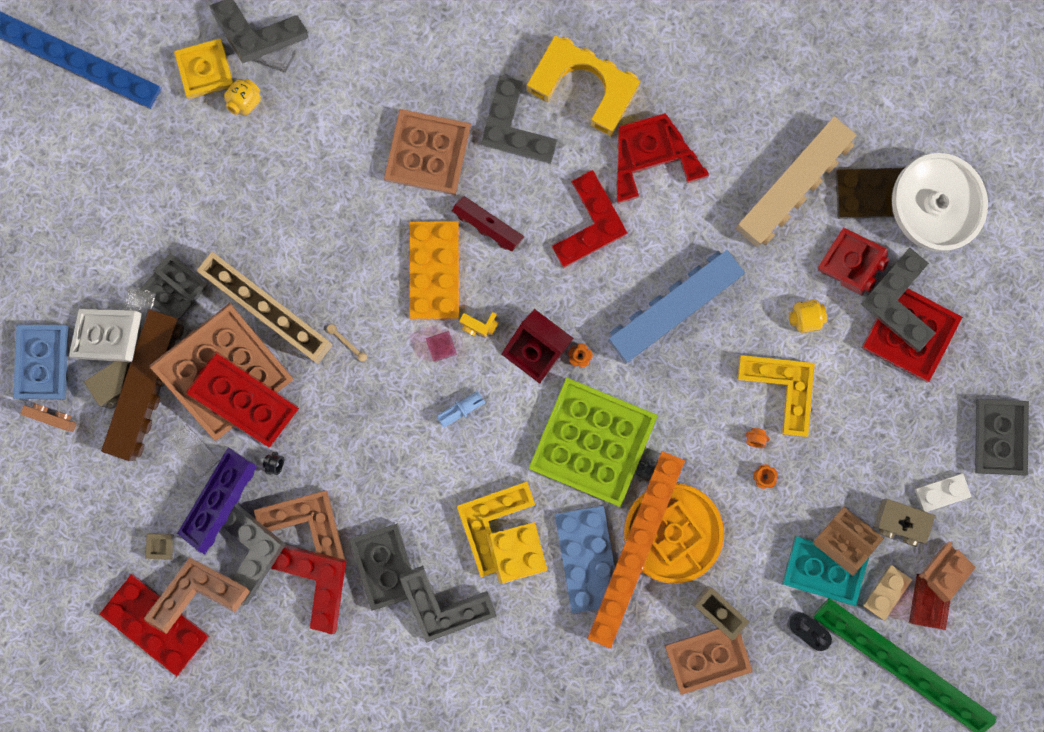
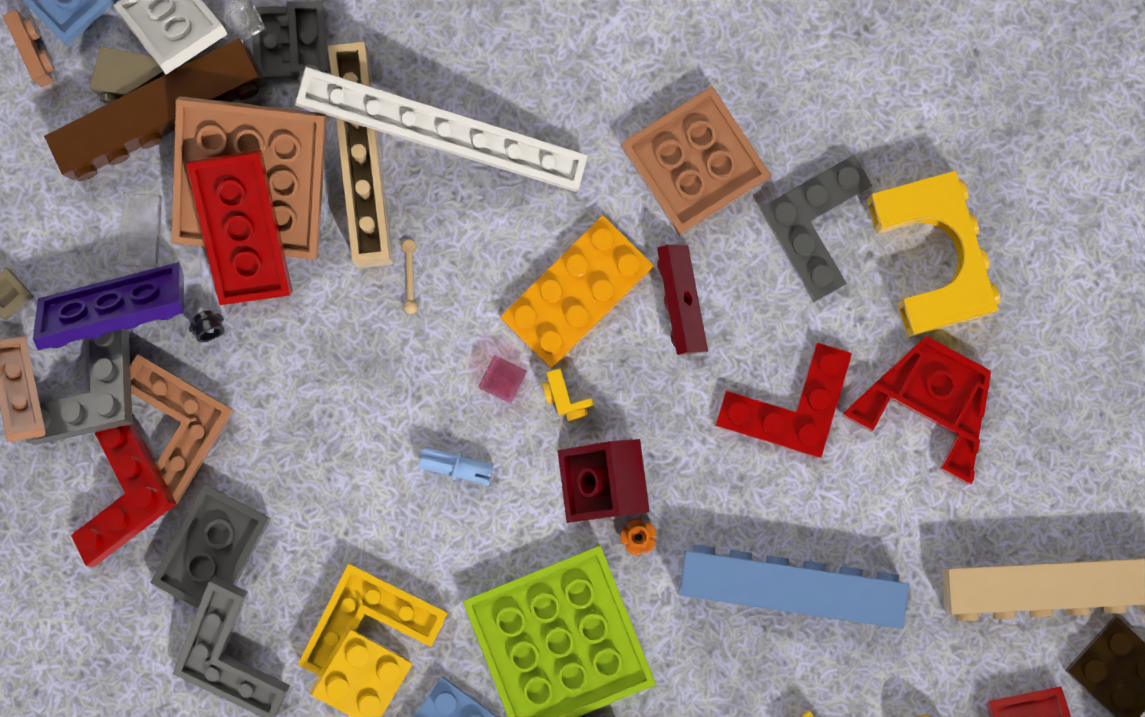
camera: 45 degrees right, 0 degrees up
none -> white plate [295,67,588,191]

